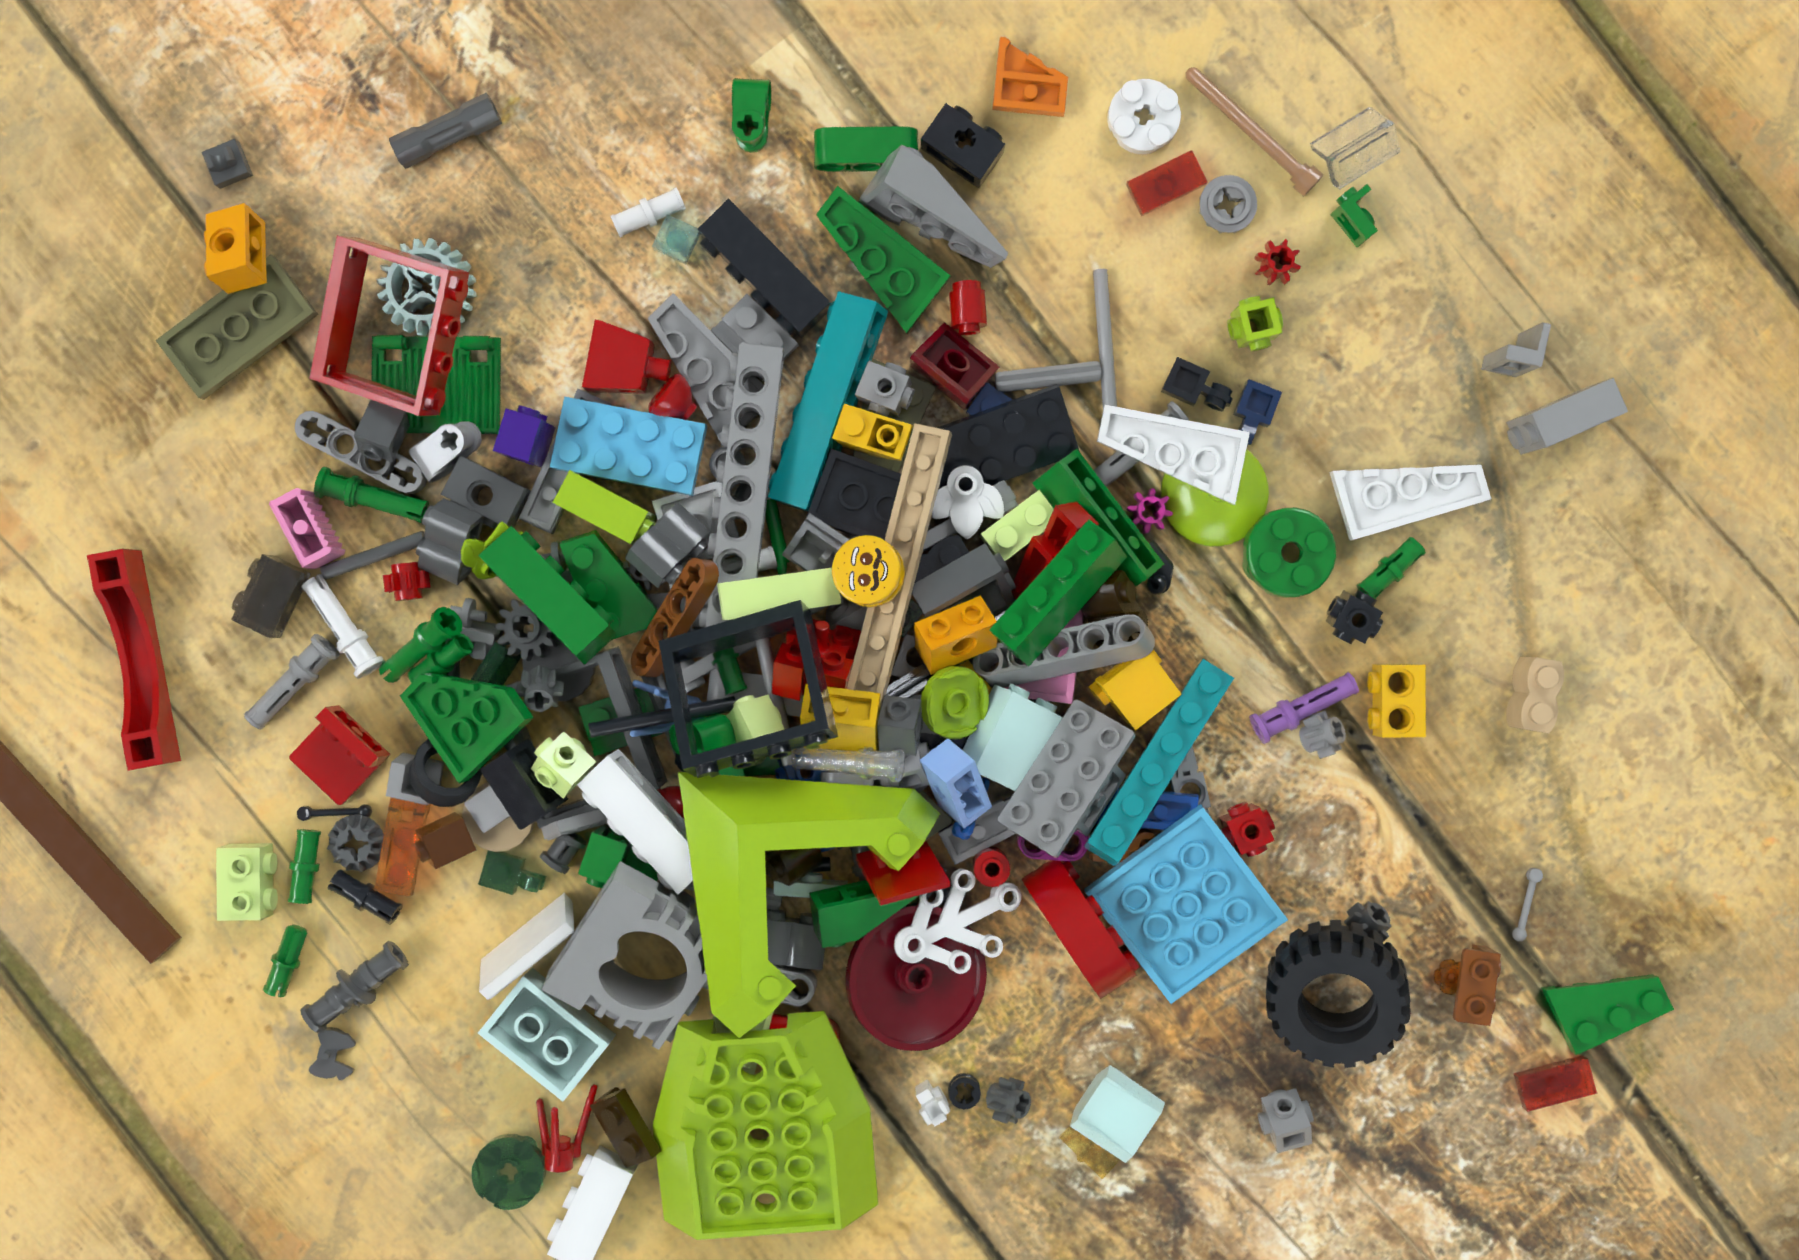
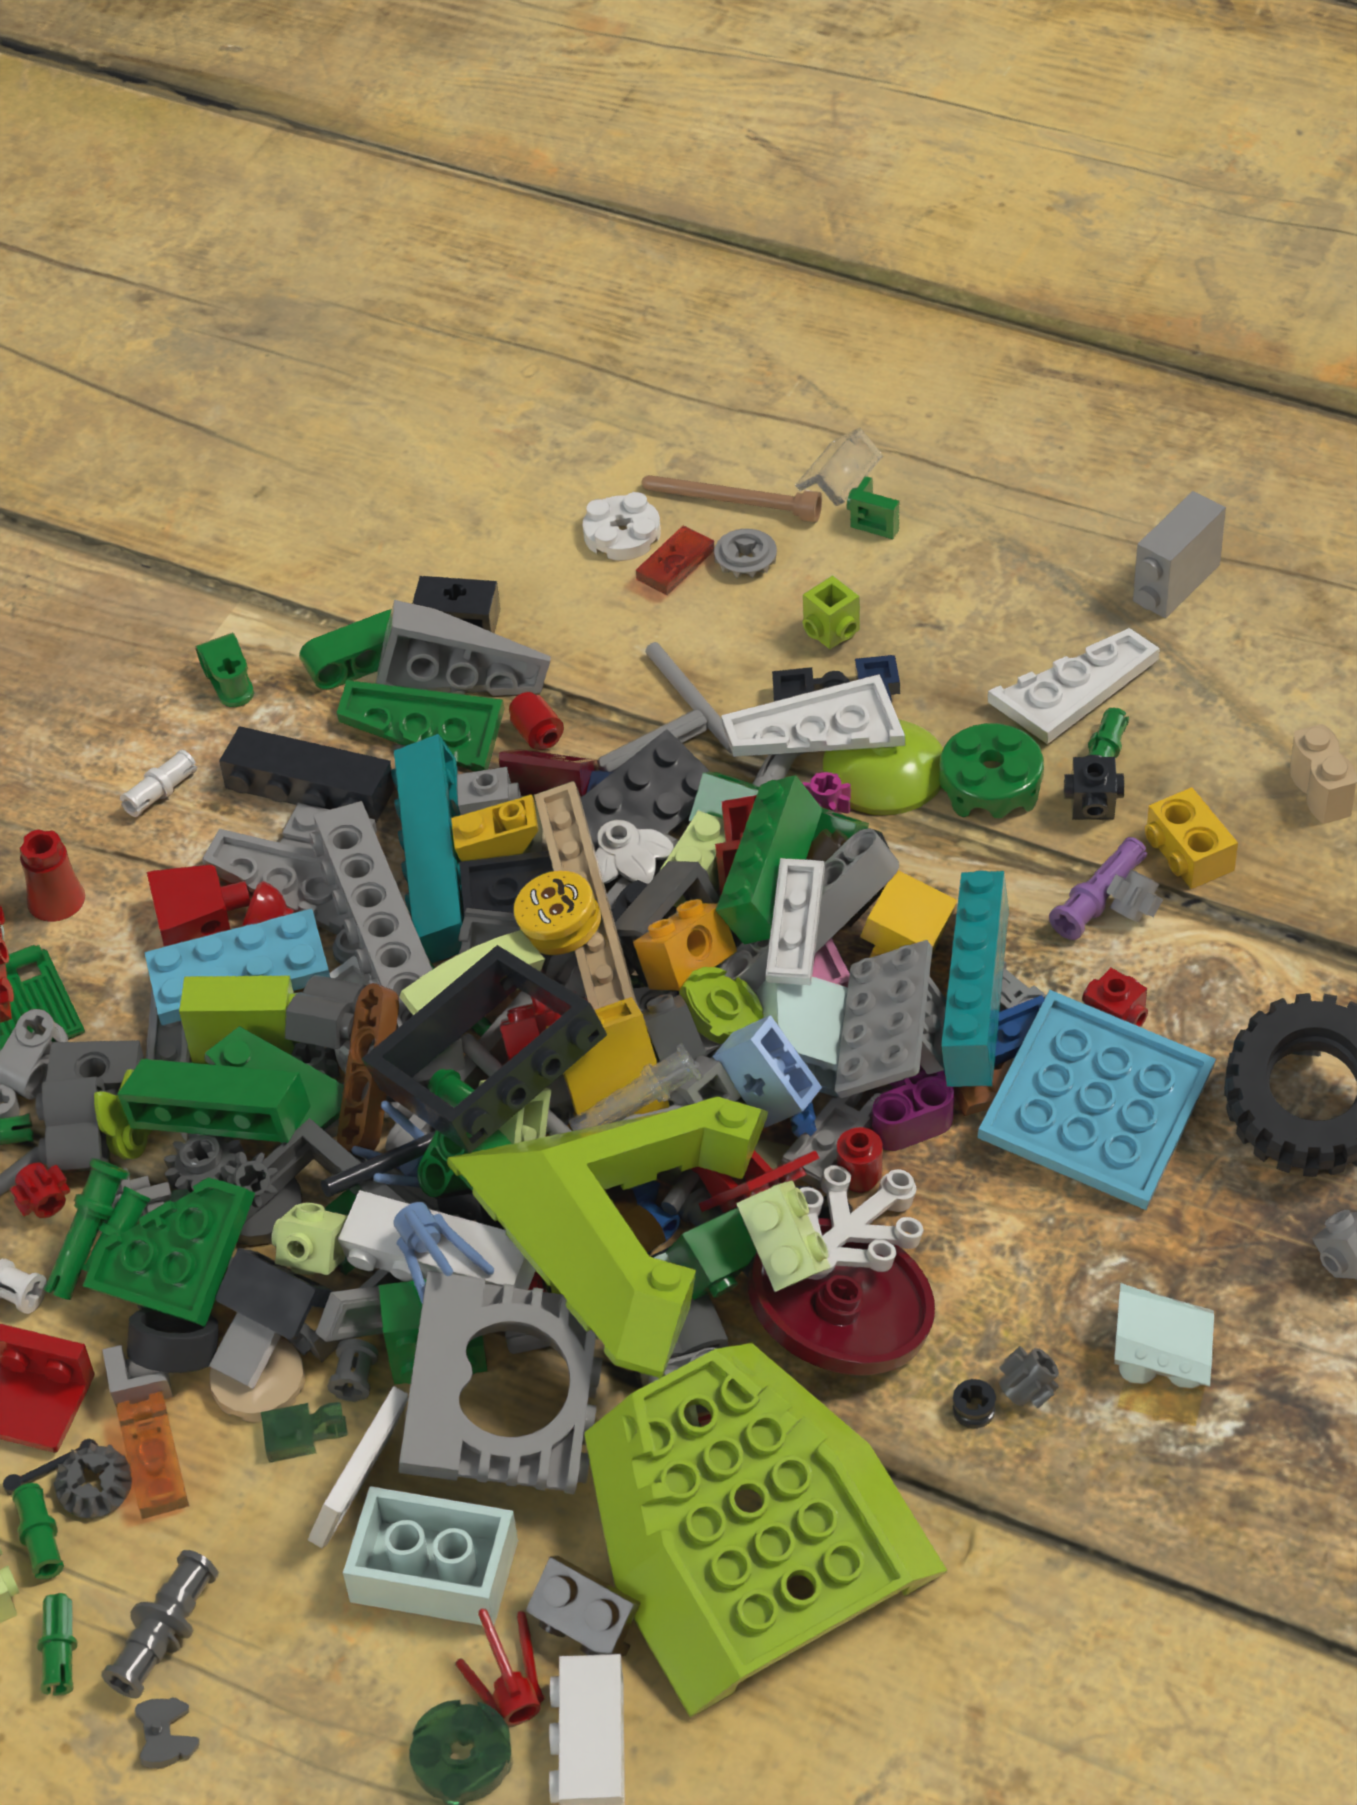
camera: 20 degrees left, 40 degrees down
black pin [328,869,403,925] -> none
reddish brown brick [414,812,476,869] -> none
dark purple brick [493,405,556,468] -> none
clear light blue plate [652,214,700,265] -> none
white plate [915,1079,950,1127] -> none
orange wing [992,37,1068,117] -> none
red brick [1022,860,1140,999] -> none
red gear [1254,239,1301,286] -> none
light grey panel [1481,322,1551,377] -> none
none -> red plant [20,829,85,922]
none -> medium blue plant [393,1202,494,1304]
none -> yellowish green brick [736,1181,831,1292]
none -> white tile [766,858,825,985]

